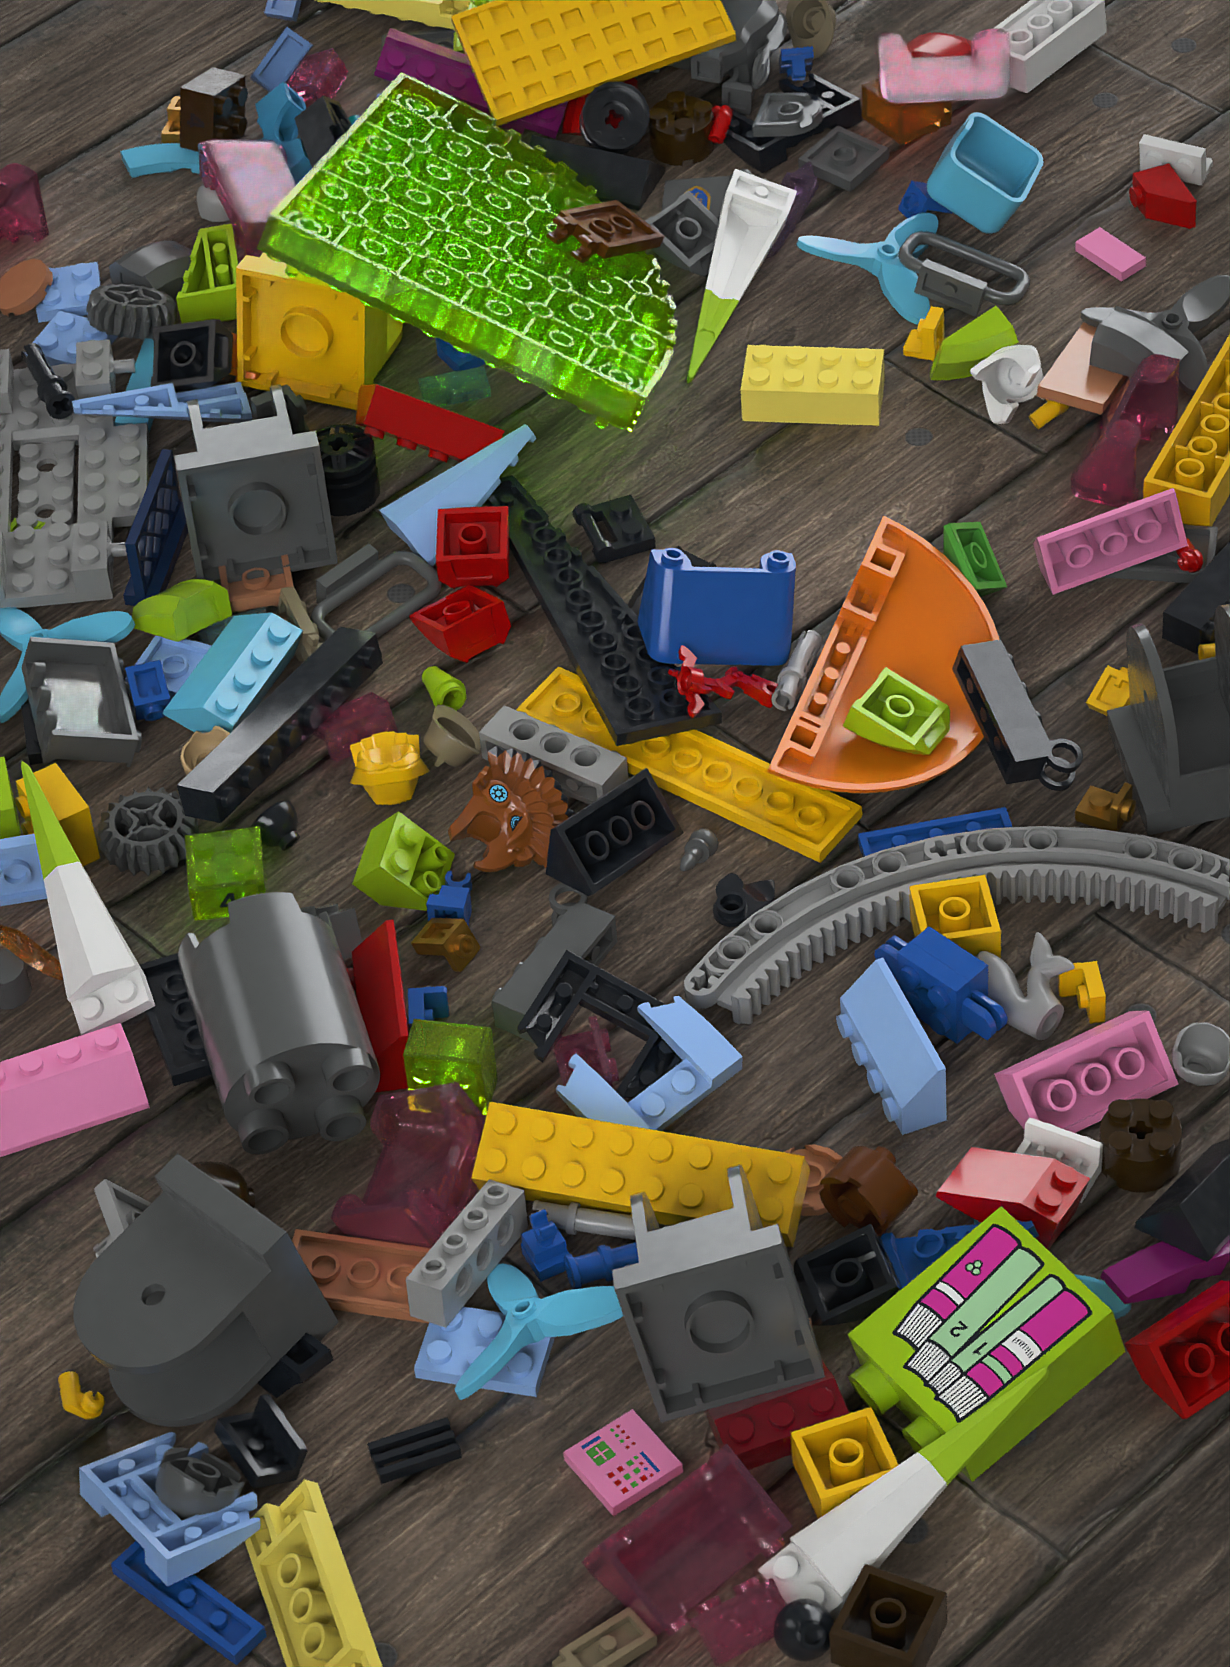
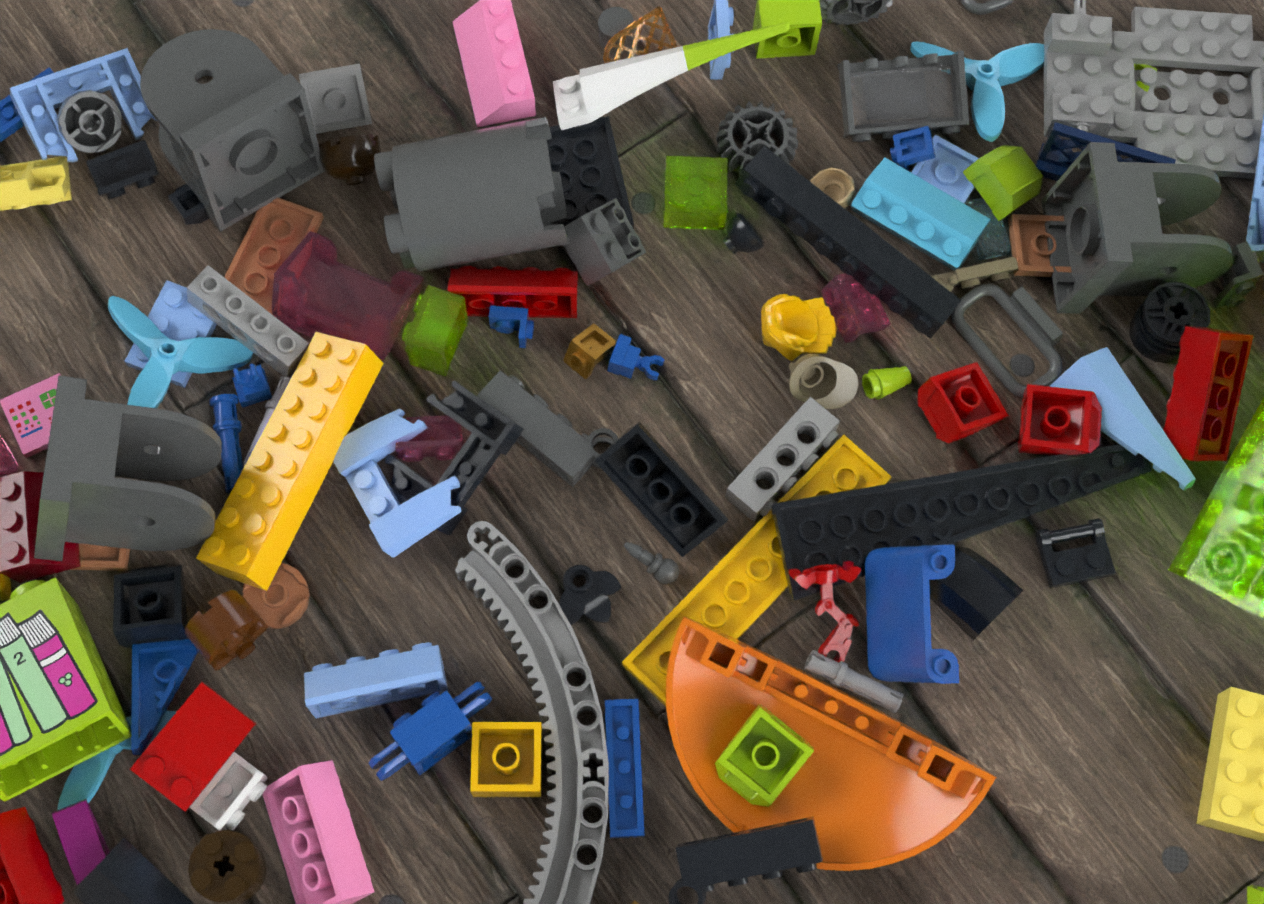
camera: 90 degrees right, 25 degrees up
yellow brick [15,763,100,866] -> none
lime slope [352,811,455,911] -> none
black tile [367,1417,462,1484] -> none
dark orange piece [448,746,576,872] -> none
bright green slope [943,522,1007,597] -> none
light grey piece [976,932,1075,1040] -> none
yellow bracket [1058,961,1106,1024] -> none

